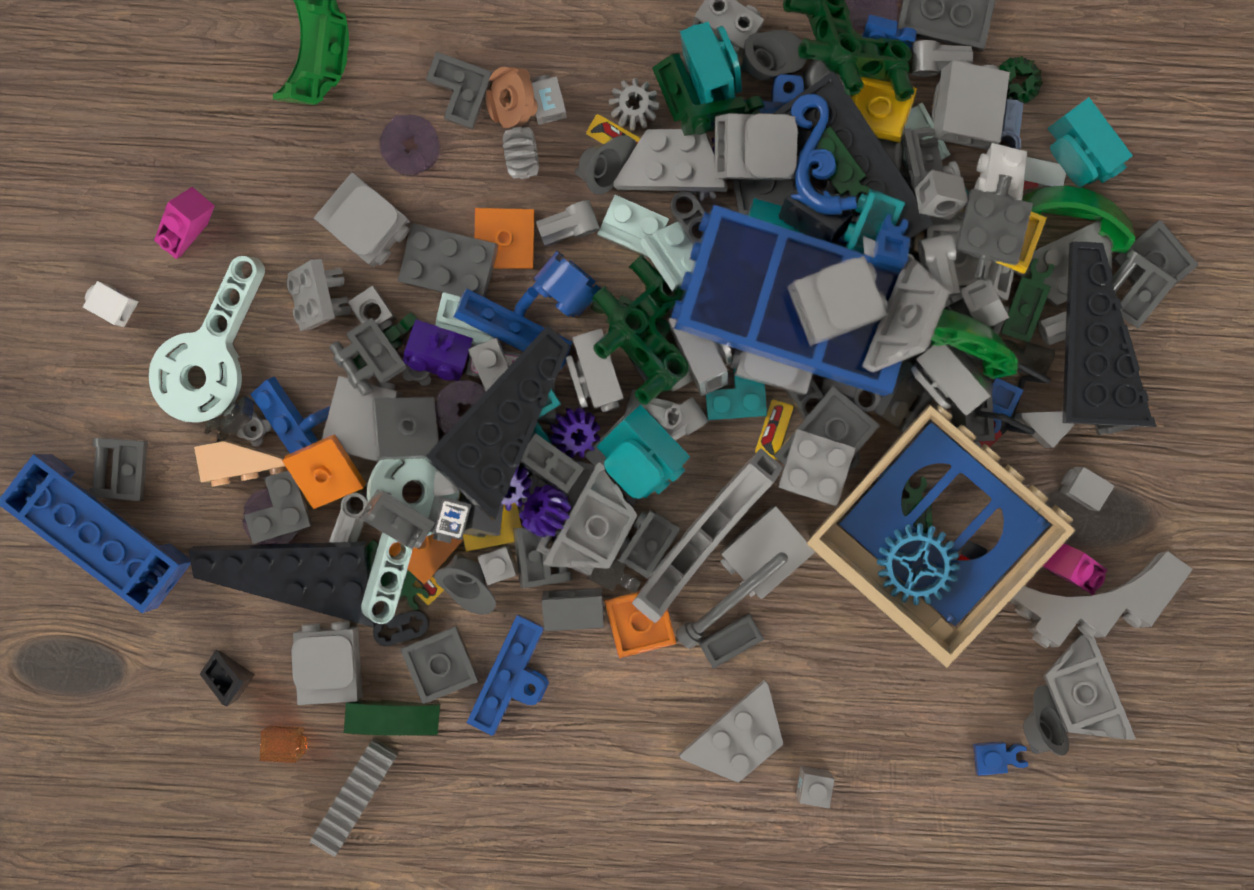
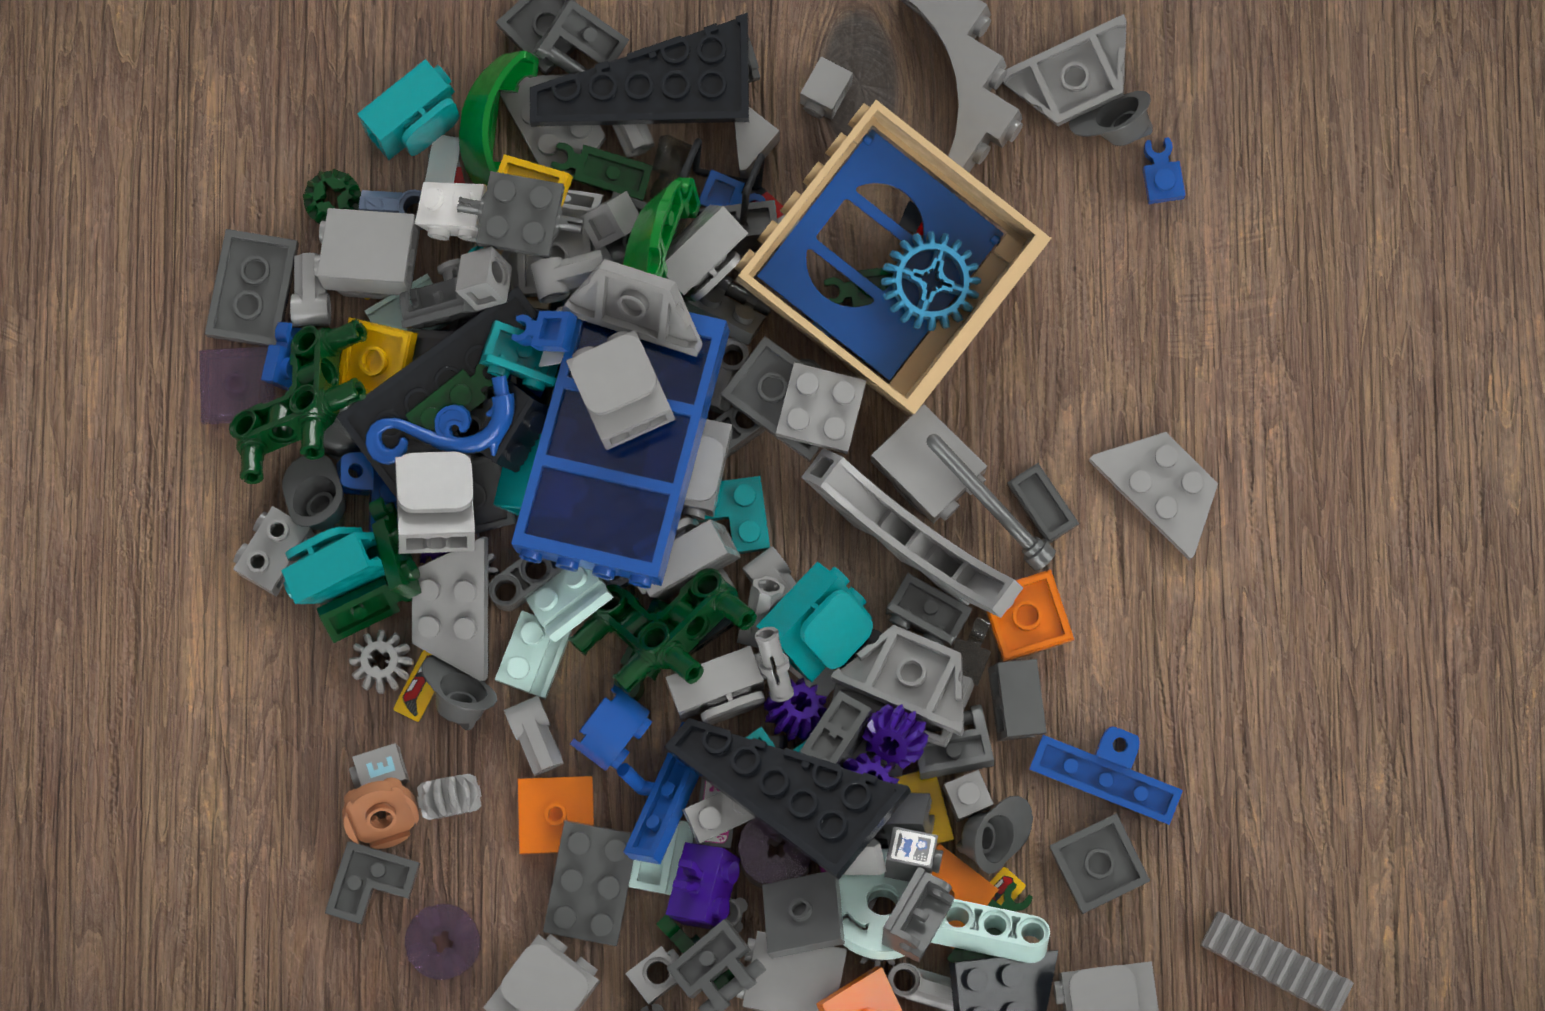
camera: 90 degrees left, 10 degrees down
dark green slope [343,700,441,736] -> none
black beam [373,609,430,646] -> none
sticker [755,399,794,459] -> none
light grey brick [796,766,835,808] -> none
dark pink slope [1042,543,1107,595] -> none
none -> light grey pin [755,627,794,702]

